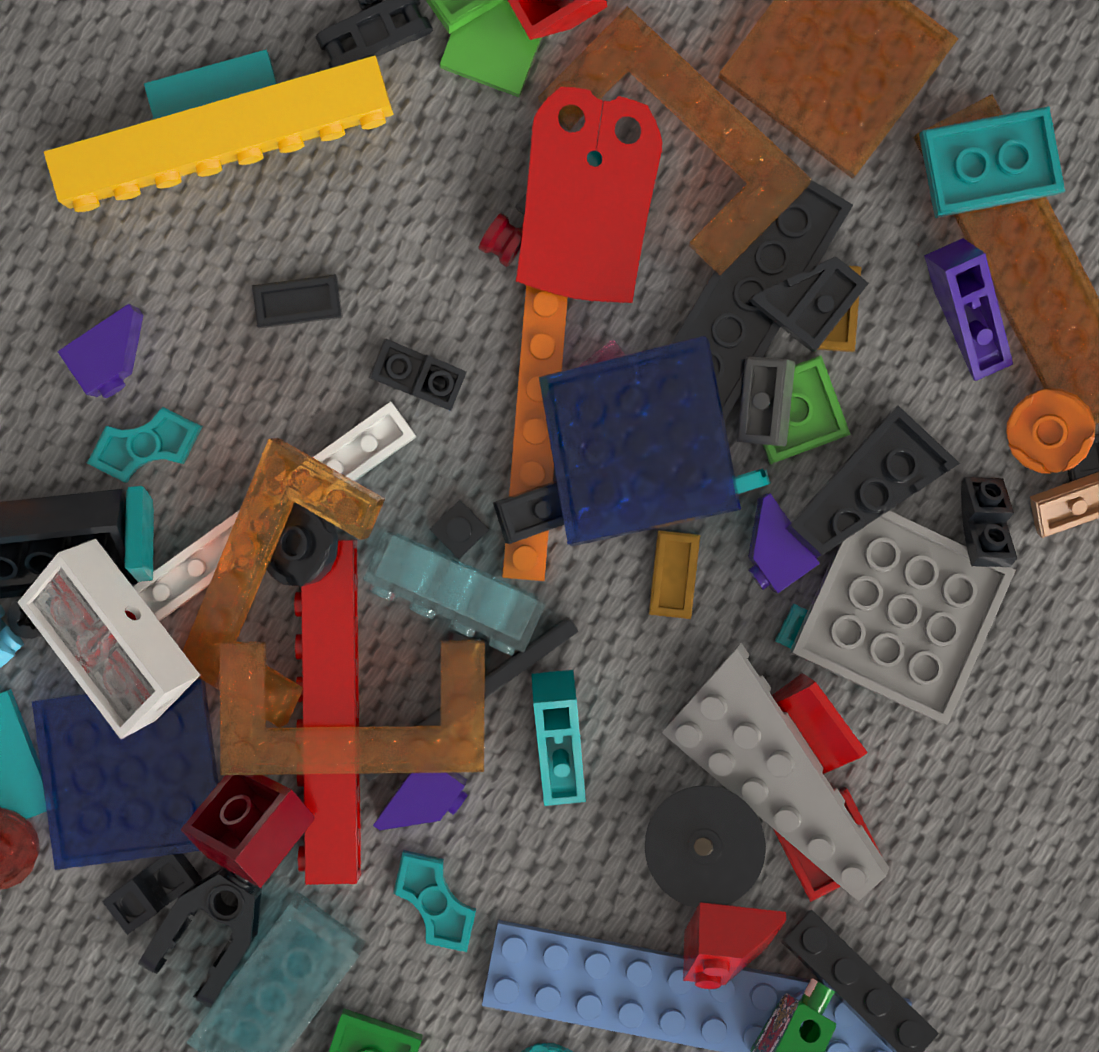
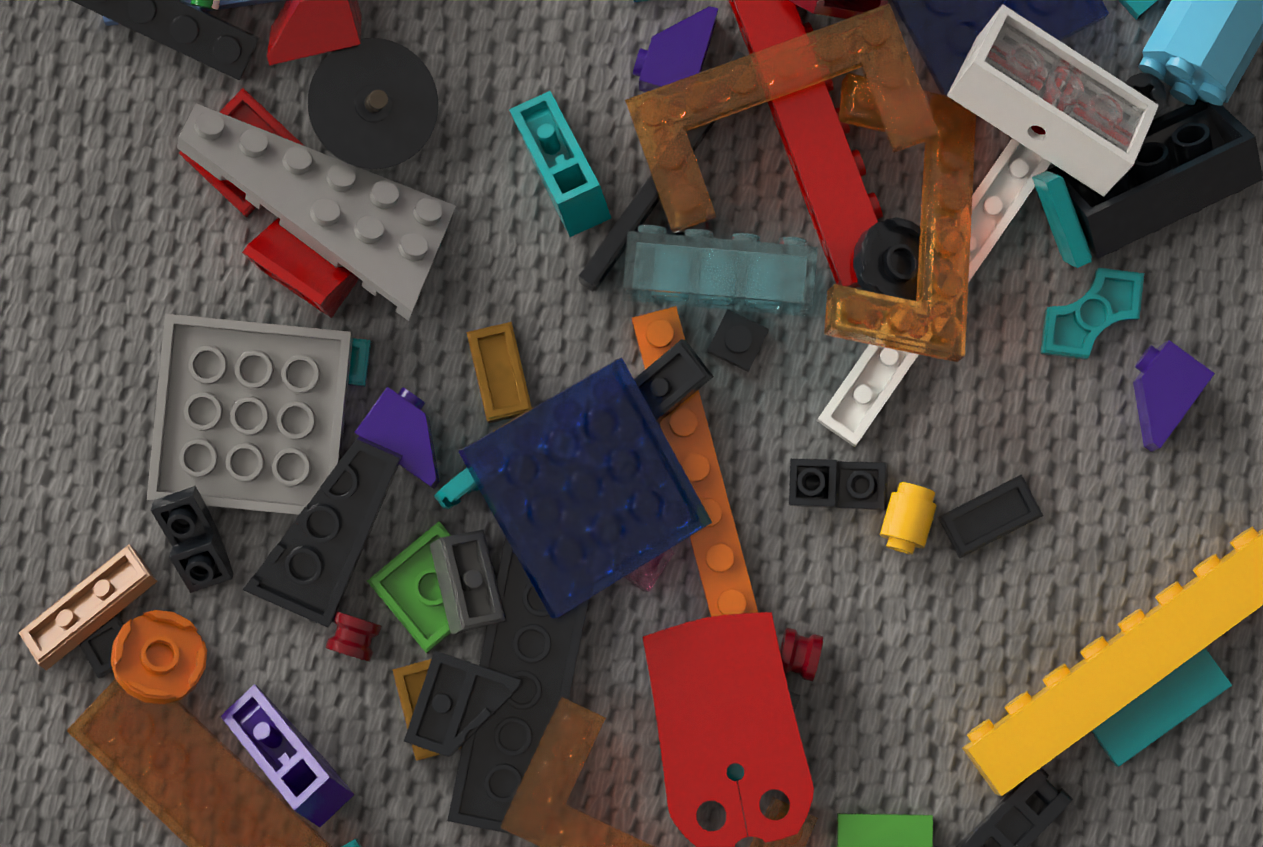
camera: 155 degrees right, 5 degrees down
none -> dark red wheel [325,612,382,662]
none -> yellow brick [880,482,937,554]

